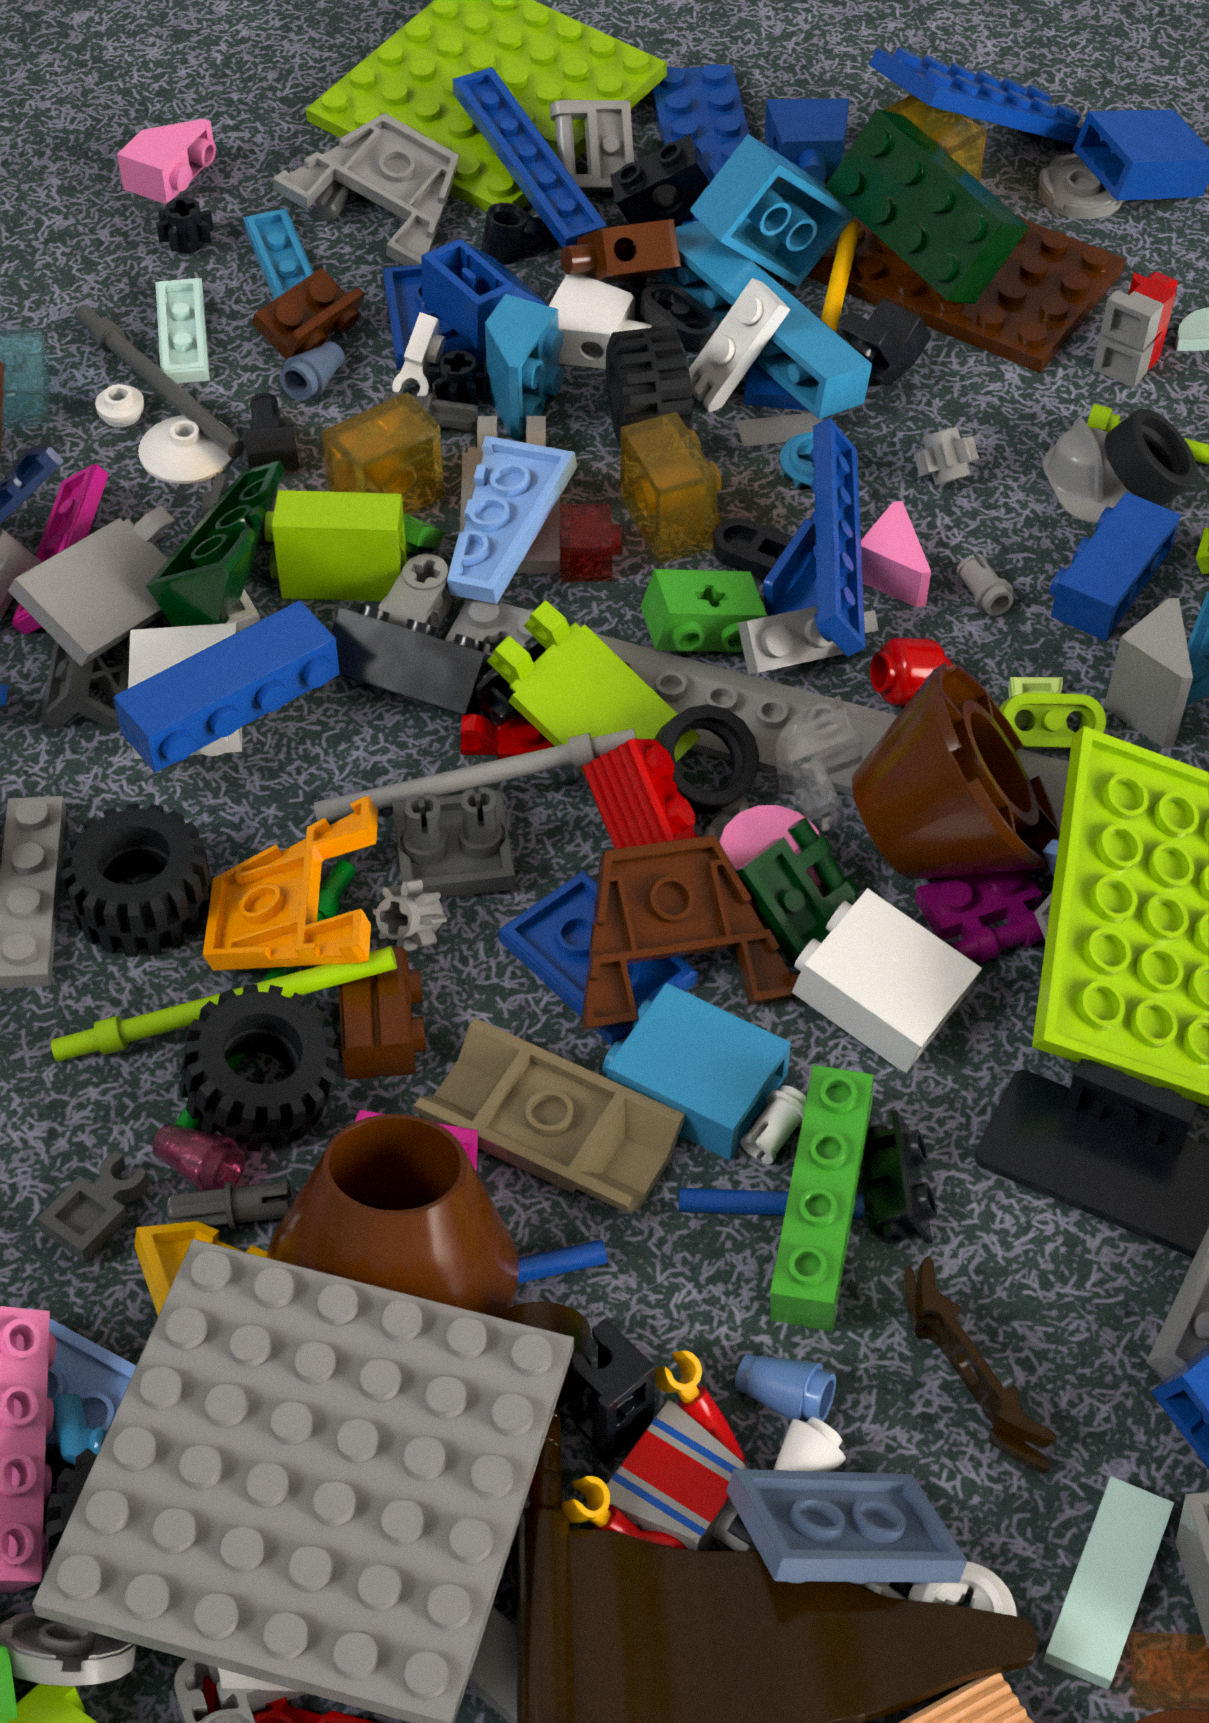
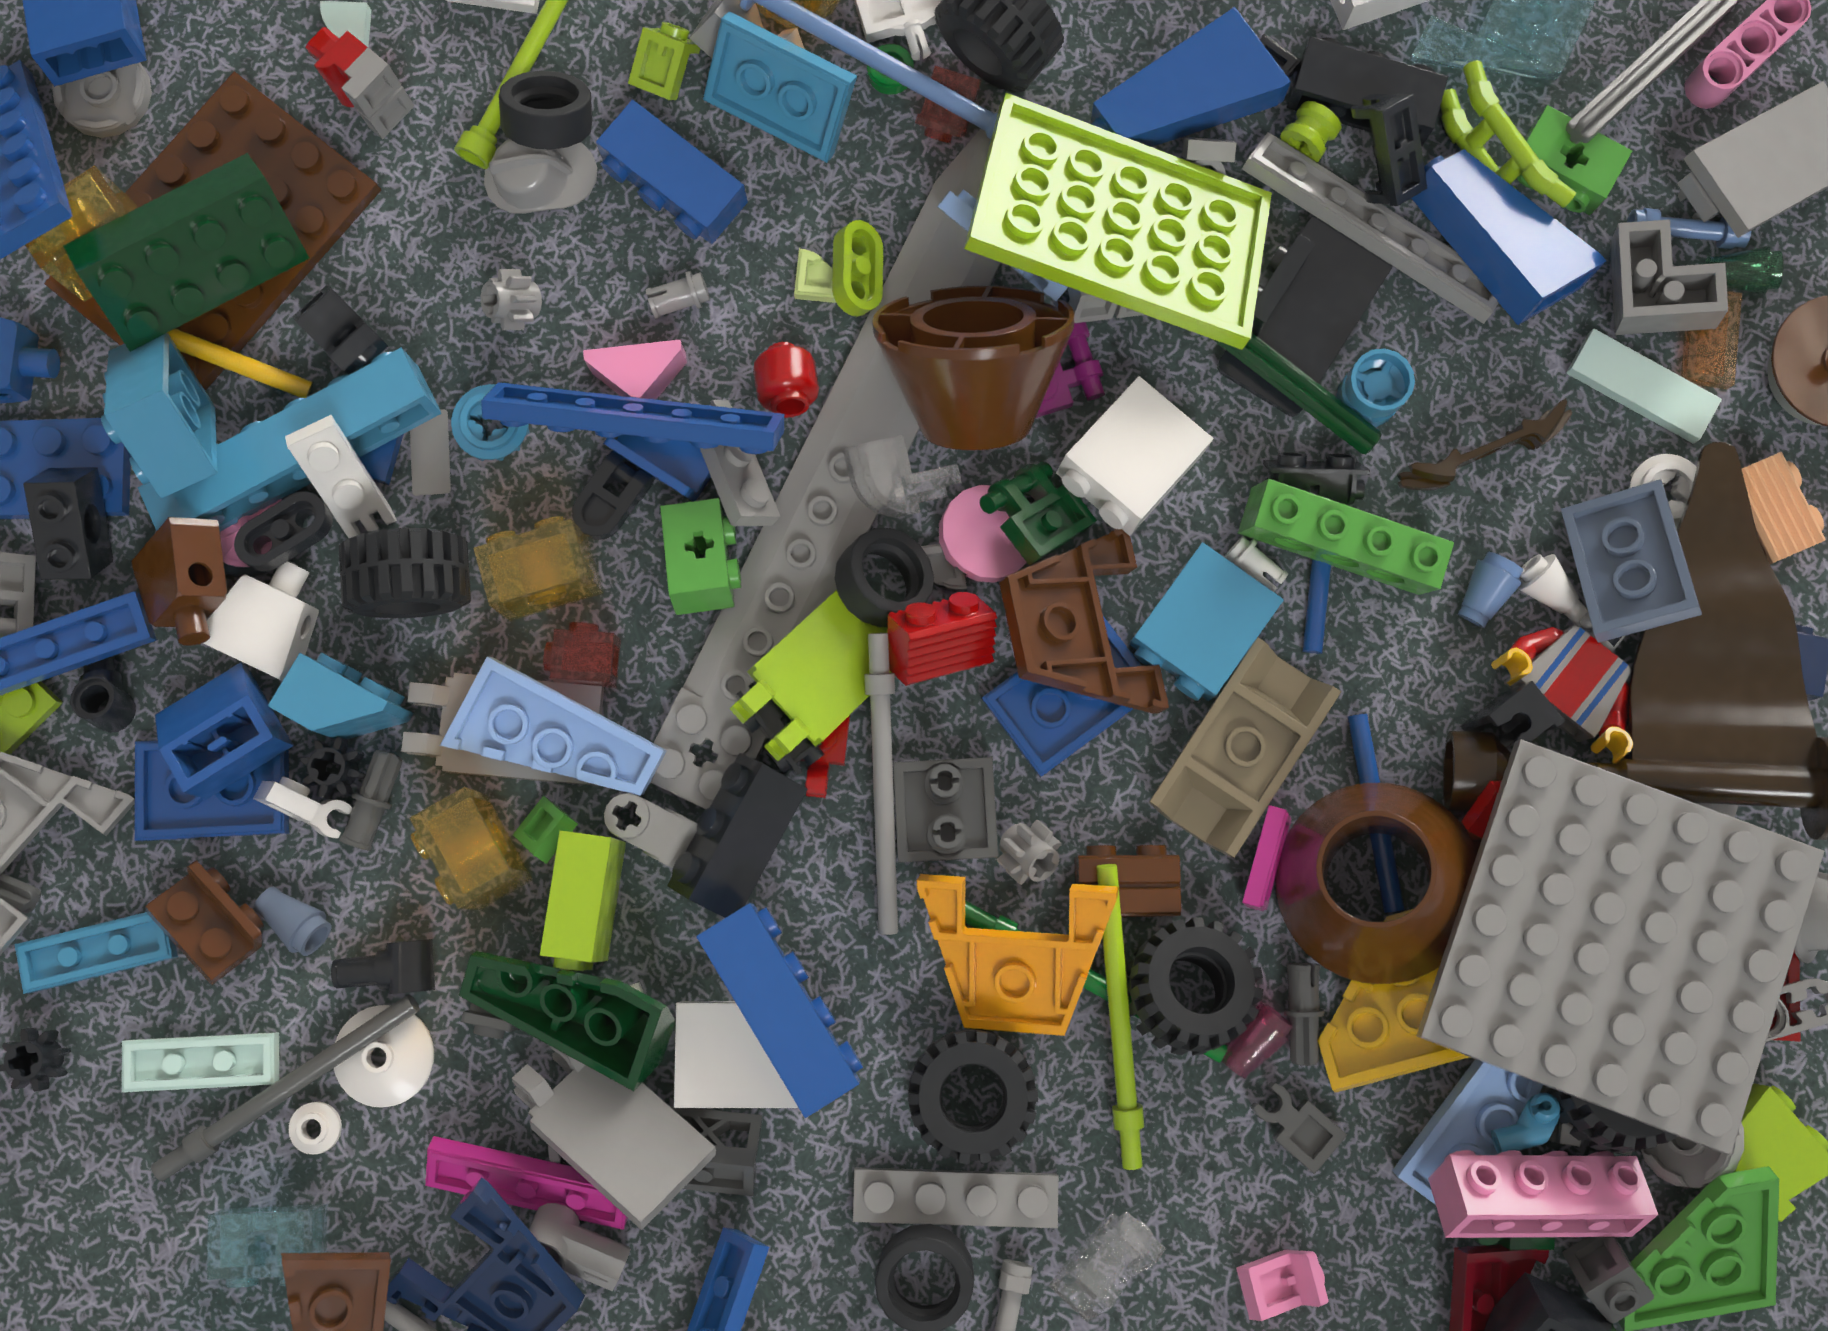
camera: 85 degrees left, 30 degrees up
light grey slope [1104,598,1193,748] -> none
none -> dark green axle [1213,333,1382,455]
none -> dark azure wheel [1336,349,1415,427]

